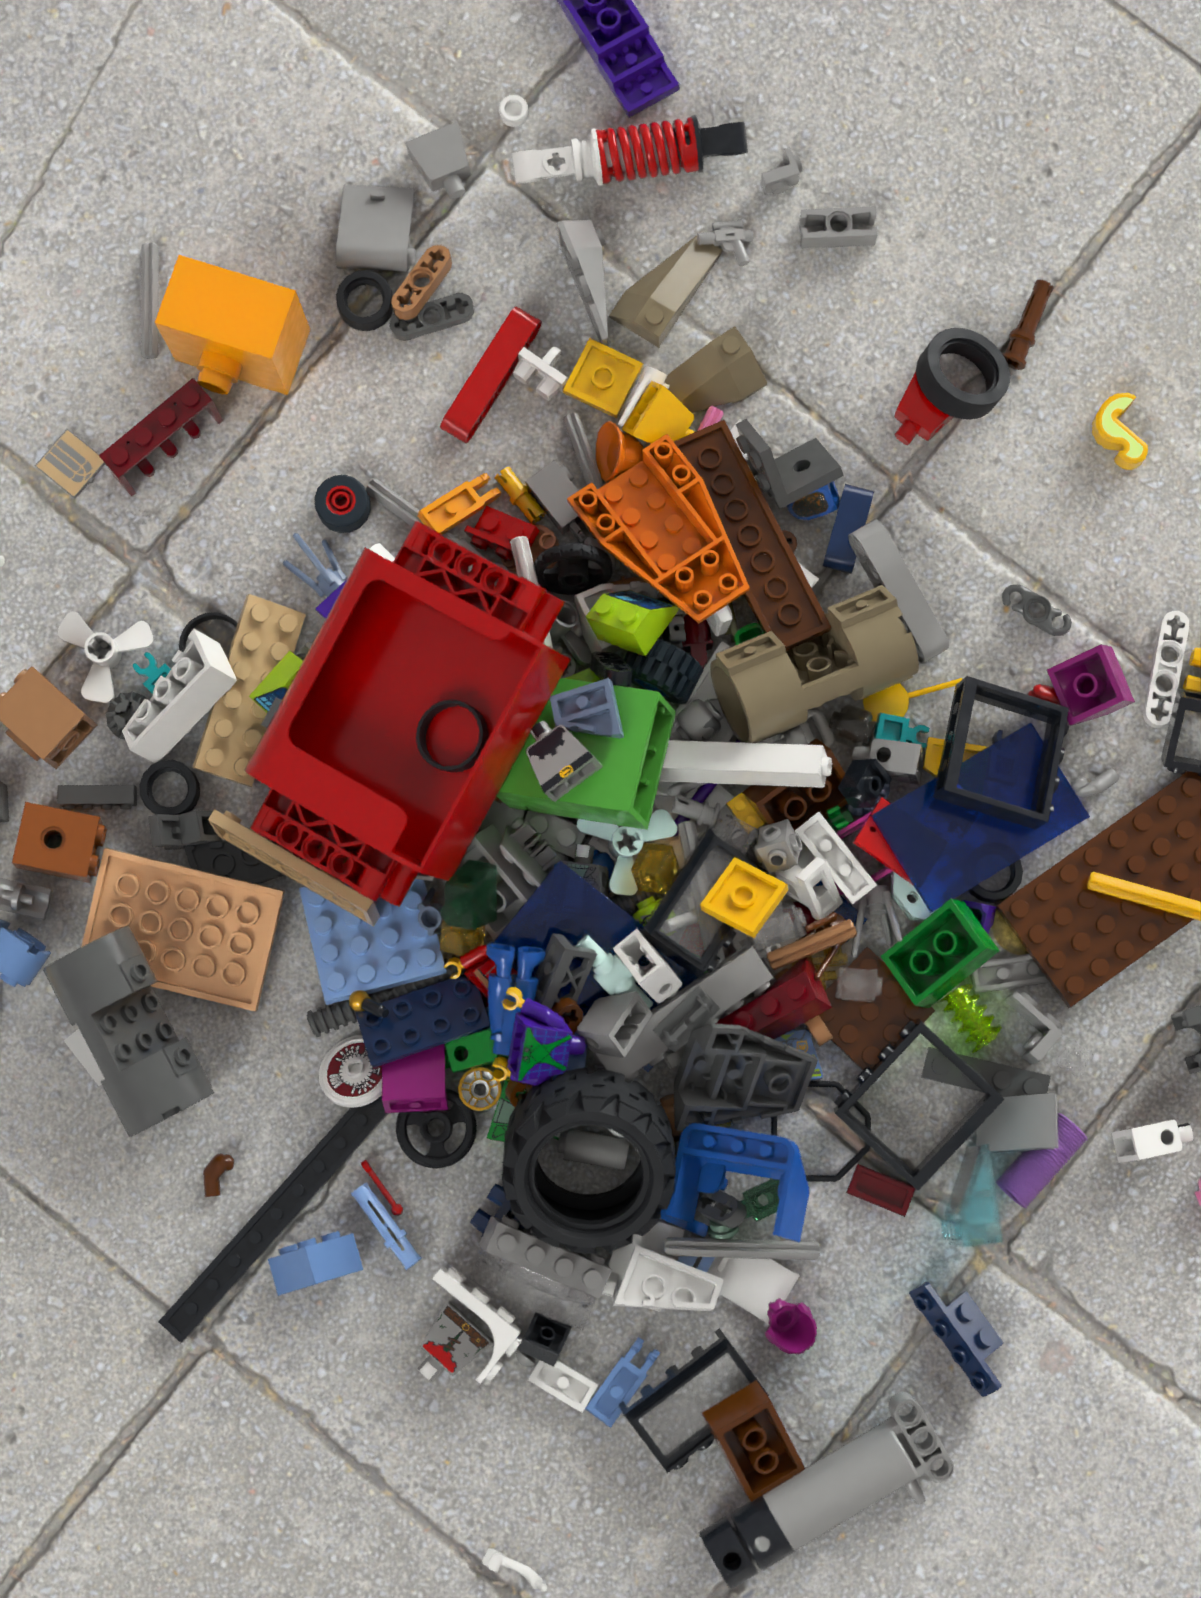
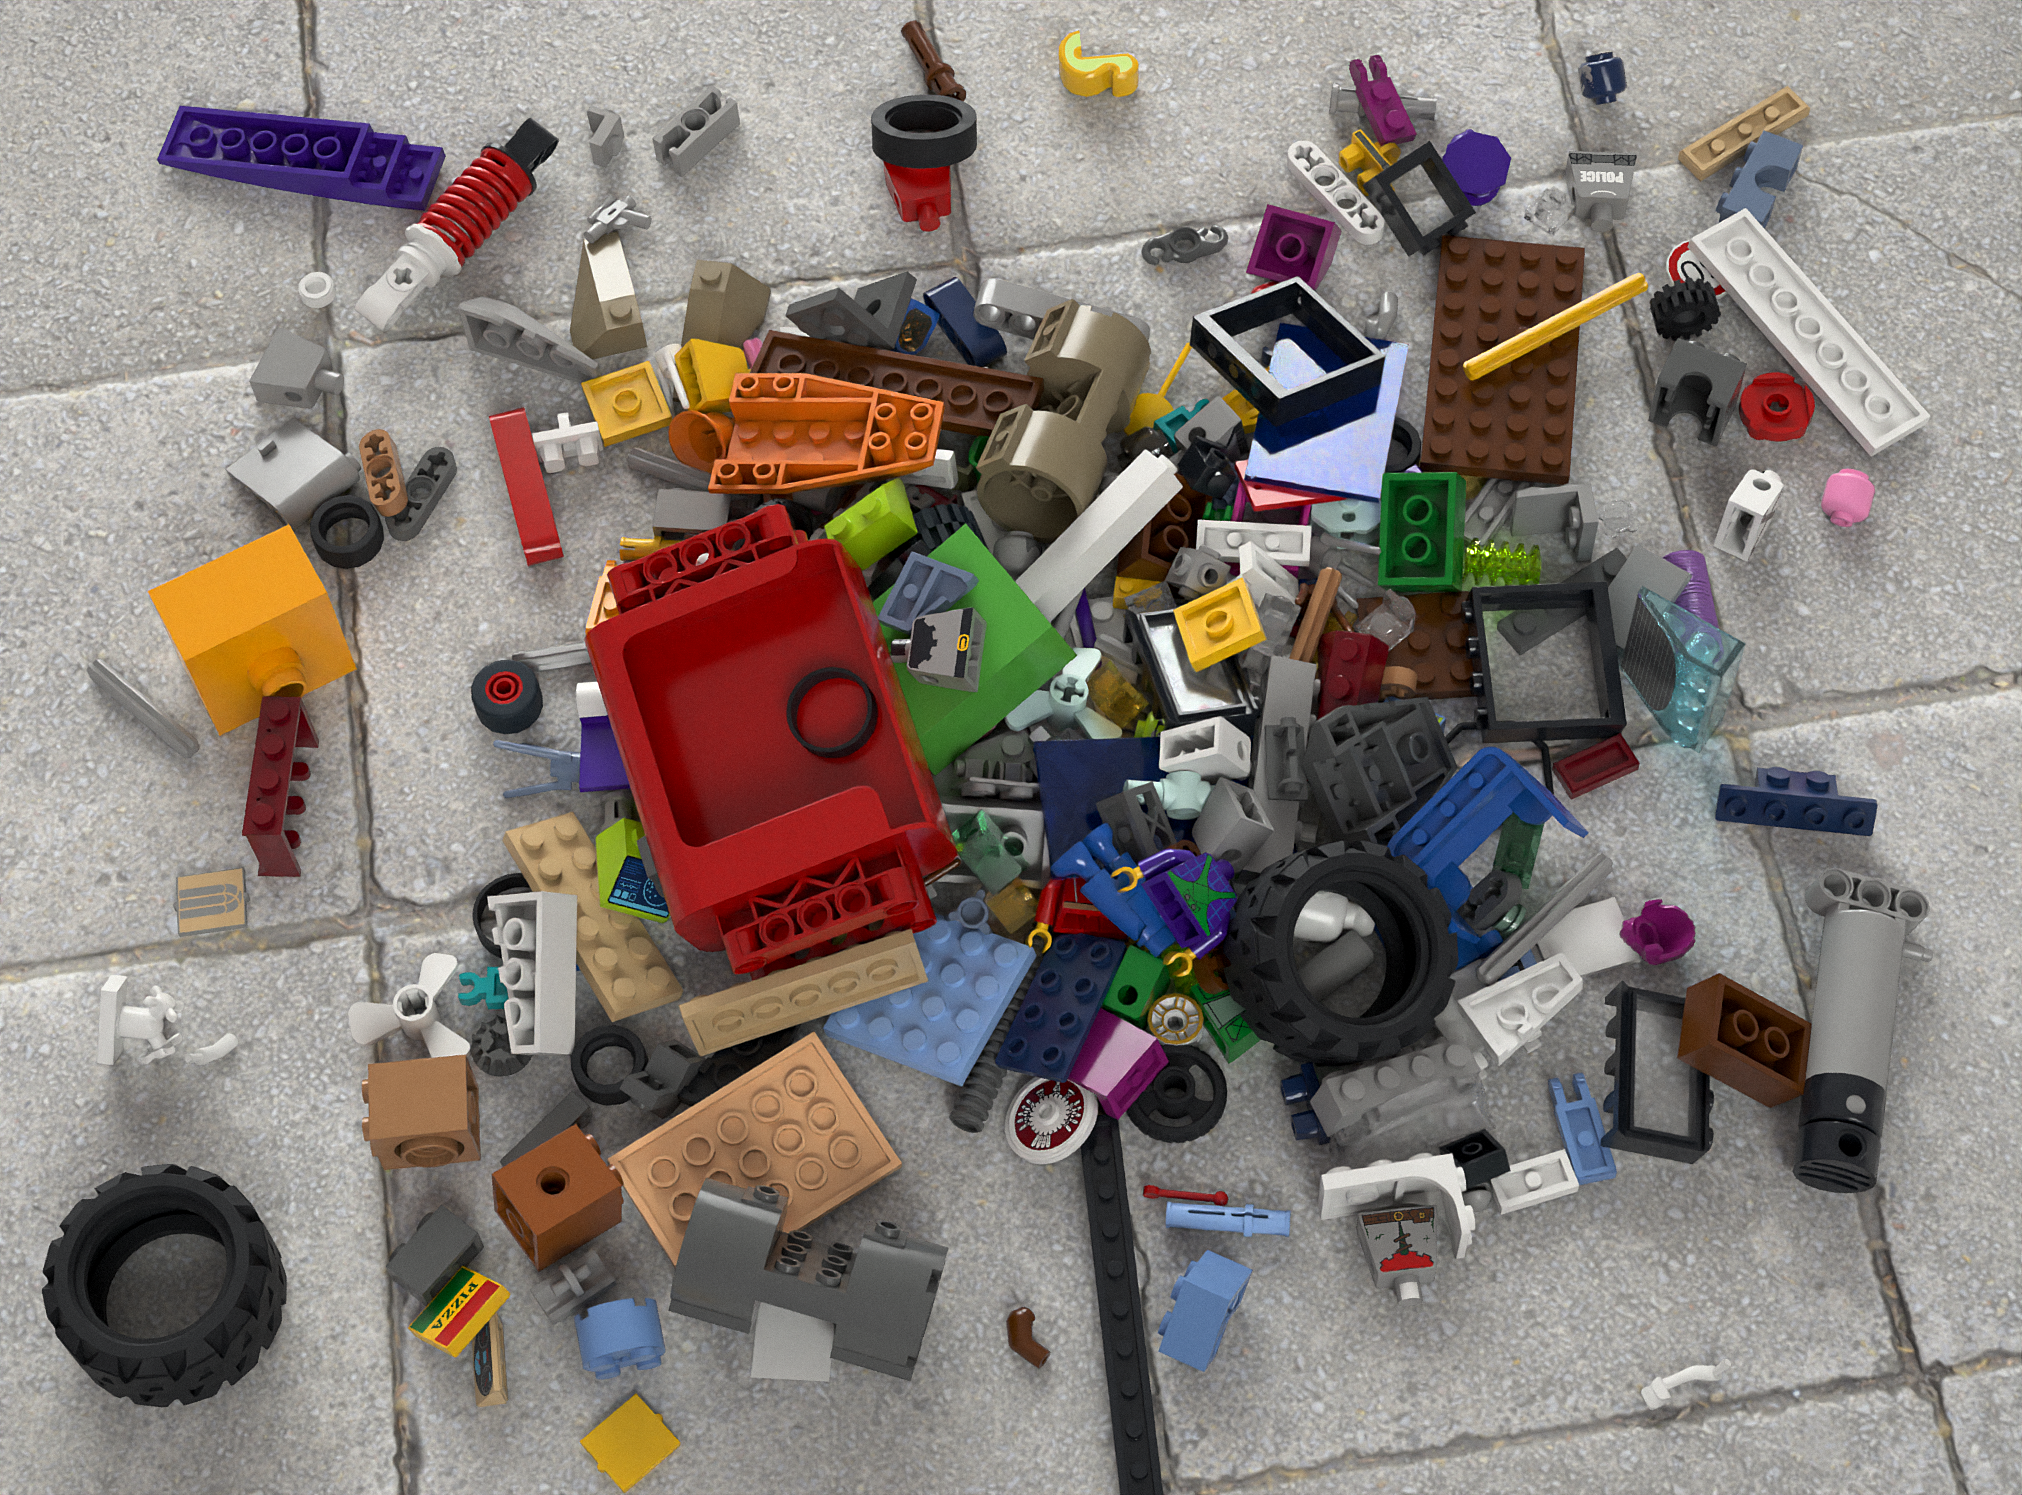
camera: 50 degrees left, 20 degrees down
piece [349,990,389,1018] -> none
light grey pin [671,793,720,830] -> none

